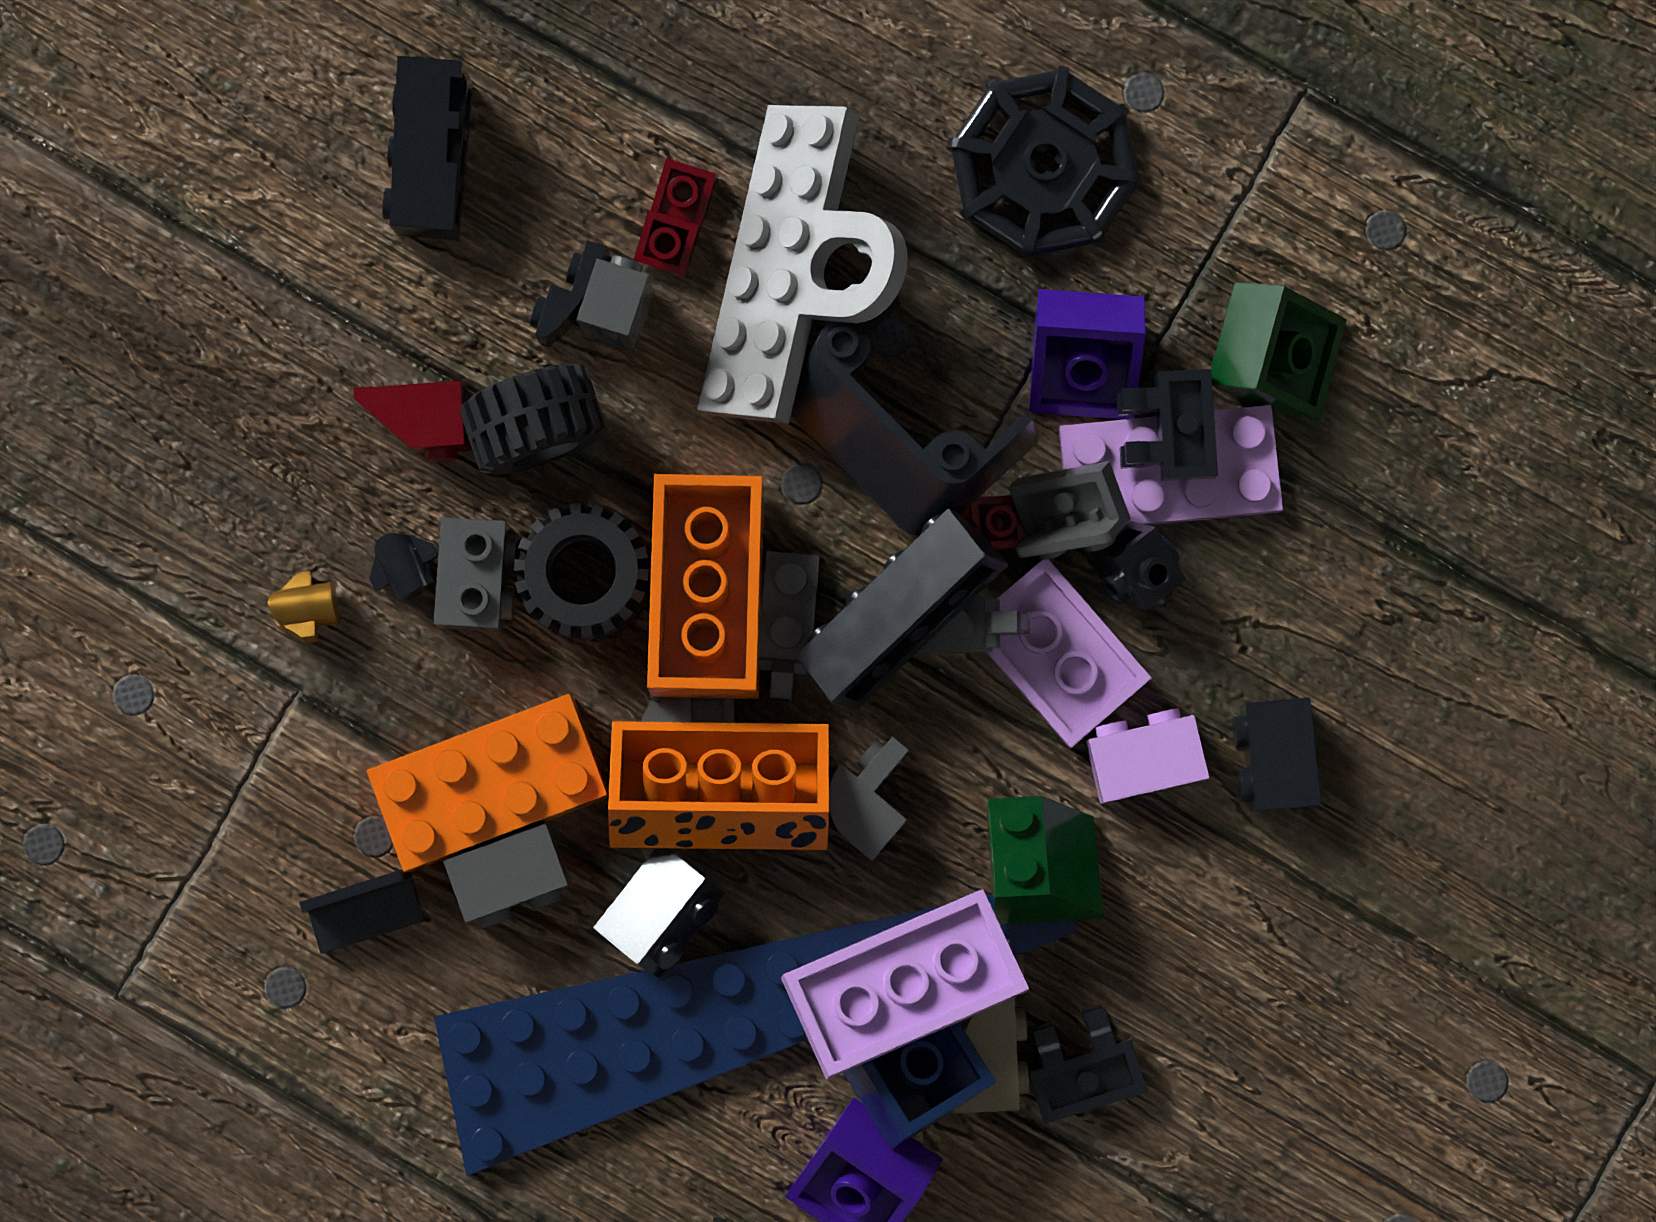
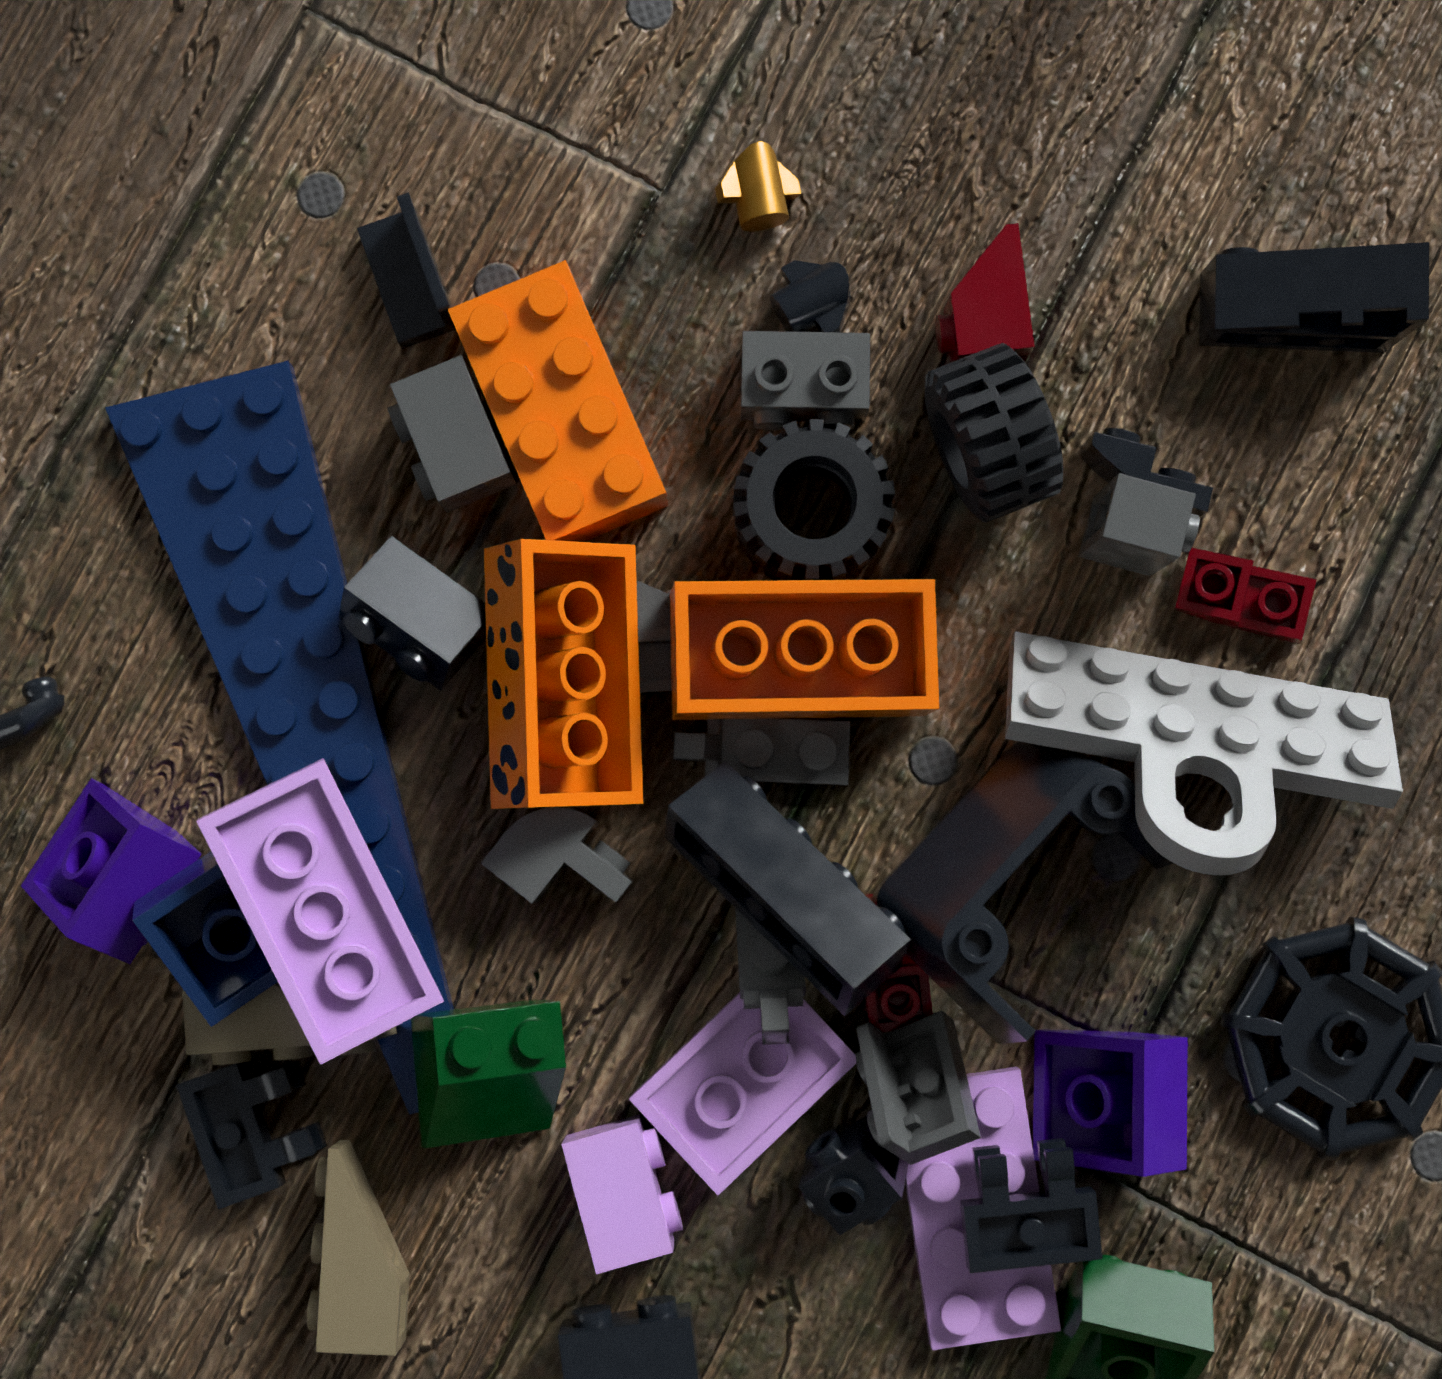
camera: 80 degrees right, 0 degrees up
none -> dark tan slope [307,1140,410,1356]

